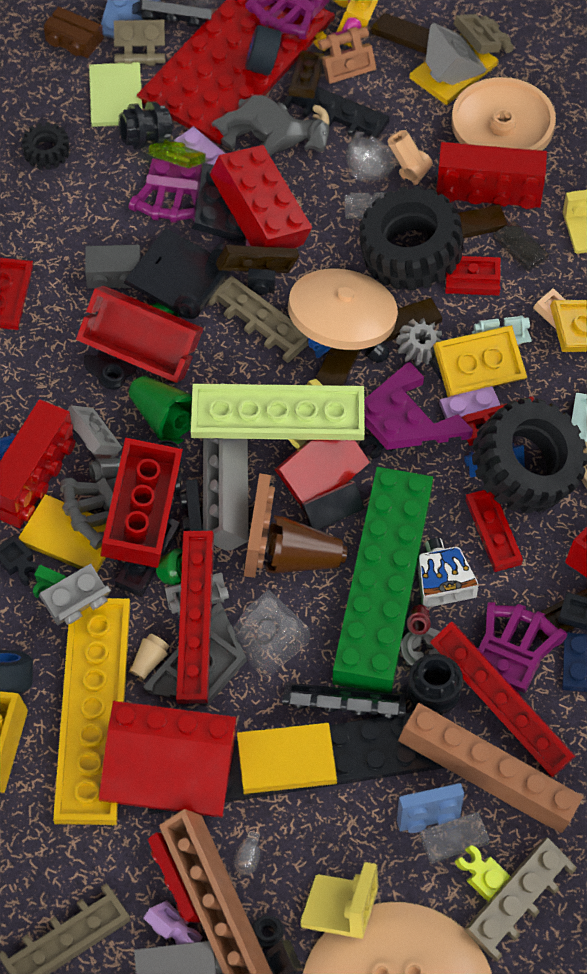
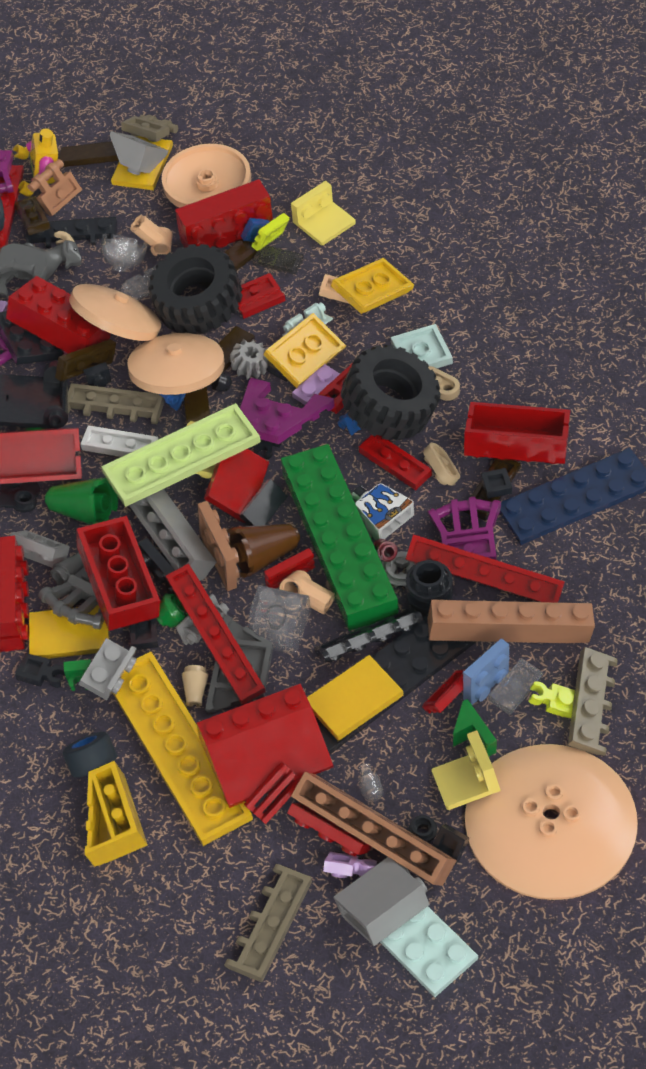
camera: 25 degrees left, 5 degrees down
none -> light nougat dish [69,284,161,341]
none -> white plate [80,425,158,457]
none -> blue tile [241,218,270,242]
none -> red tile [244,762,301,824]
none -> neon yellow tile [251,213,290,251]
none -> red tile [264,548,315,591]
none -> light nougat piece [279,570,335,615]
none -> red tile [422,669,466,714]
none -> tan plate [423,443,460,486]
none -> green slope [453,699,497,757]

